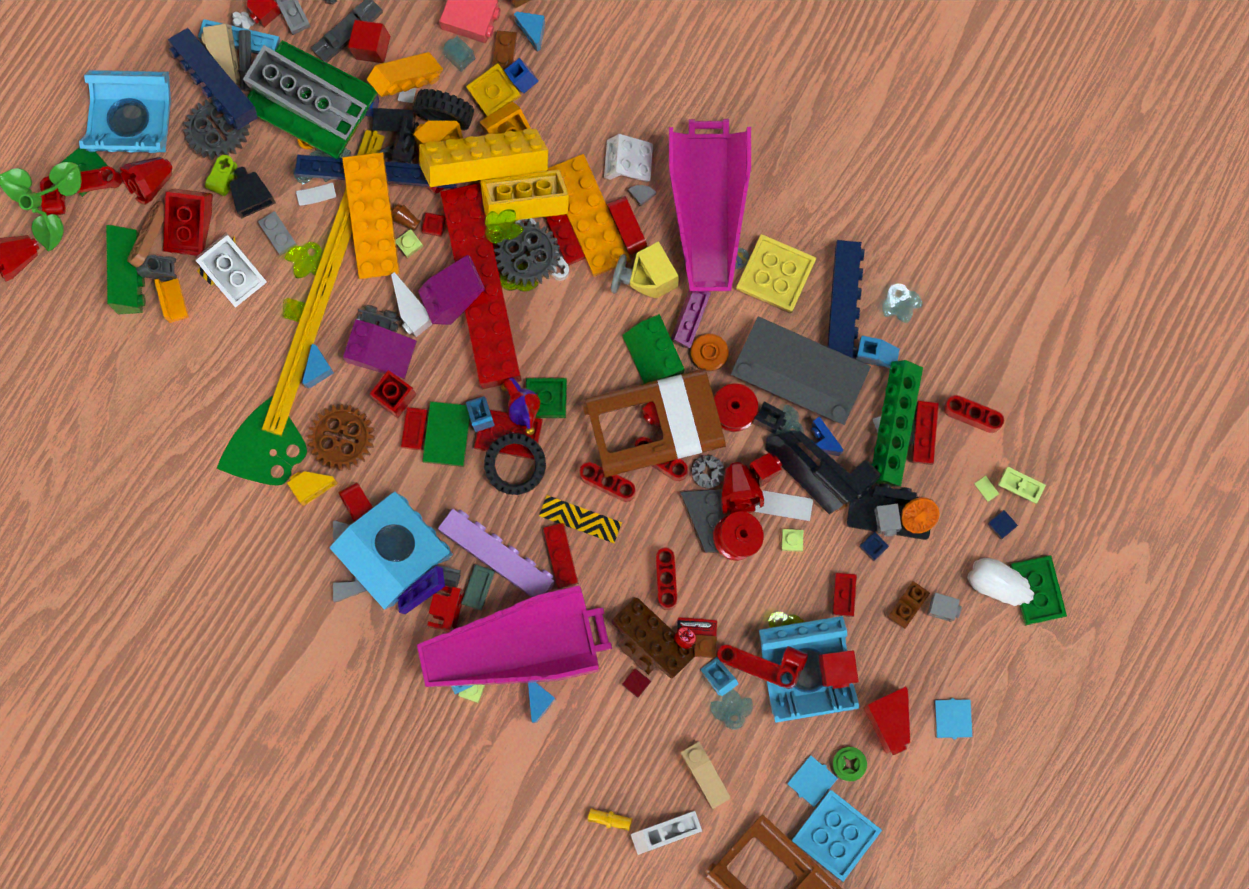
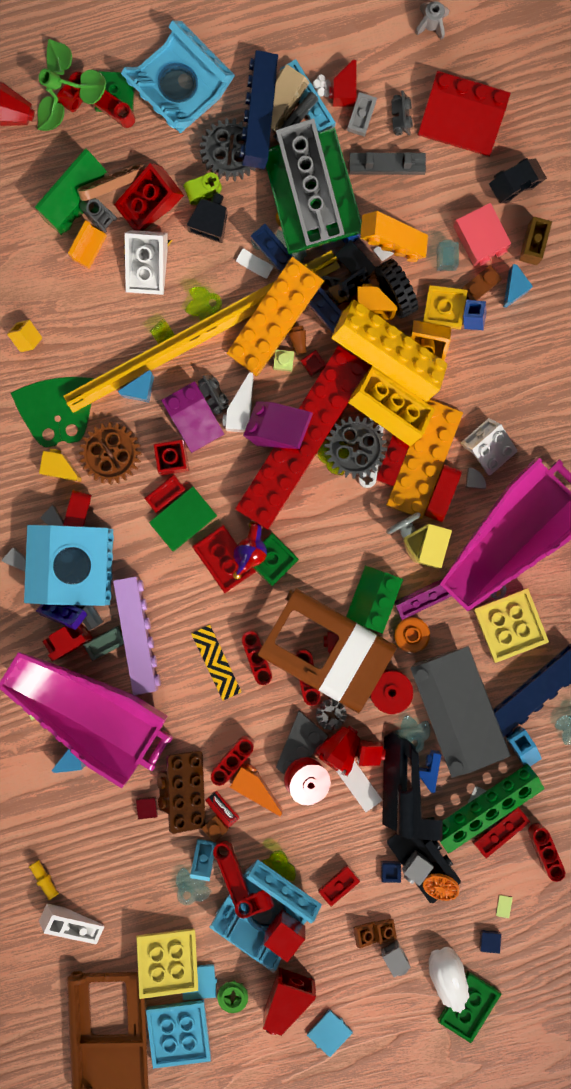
camera: 45 degrees right, 10 degrees up
red cone [120,157,173,205] -> none
light grey plate [258,211,297,256] -> none
red head [348,20,391,63] -> none
dark azure slope [466,396,495,432] -> none
black tyre [484,433,546,495] -> none
clear neon green plate [485,209,524,243] -> none
red plate [543,523,579,589] -> none
tile [674,627,696,649] -> none
tan slope [680,742,731,809] -> none
black window [753,401,787,434] -> none
yellowish green plate [782,529,804,552] -> none
yellowish green hinge [998,467,1046,504] -> none
none -> yellow panel [7,319,42,352]
none -> light yellow plate [136,928,198,999]
none -> orange slope [230,764,282,816]

